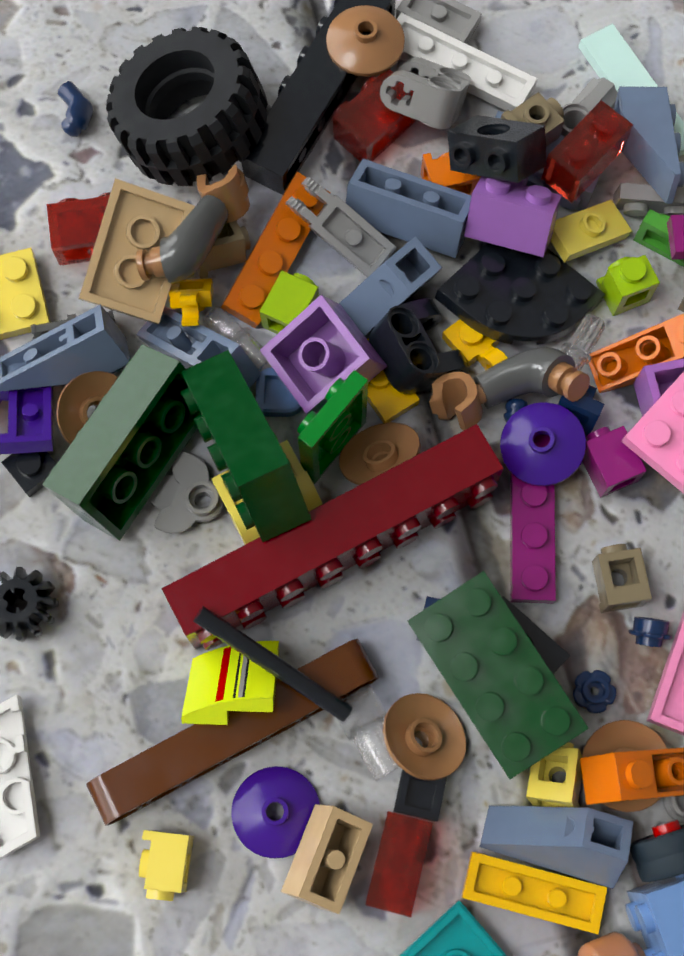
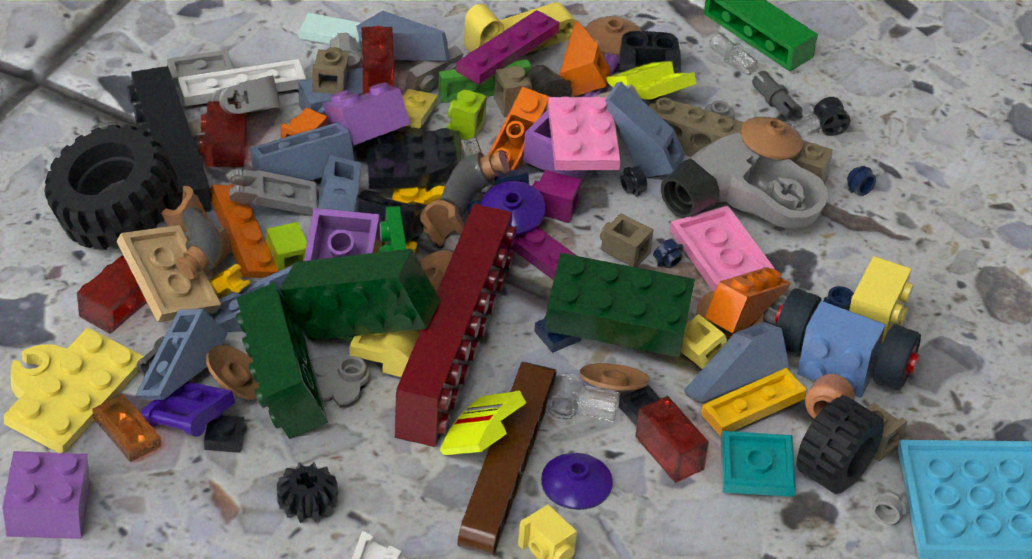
camera: 50 degrees left, 30 degrees down
dark blue arm [58,81,93,137] -> none
black bar [193,606,352,722] -> none
tan brick [281,804,373,915] -> none
medium nougat dish [326,5,405,76] -> none
black brick [447,115,547,183] -> none

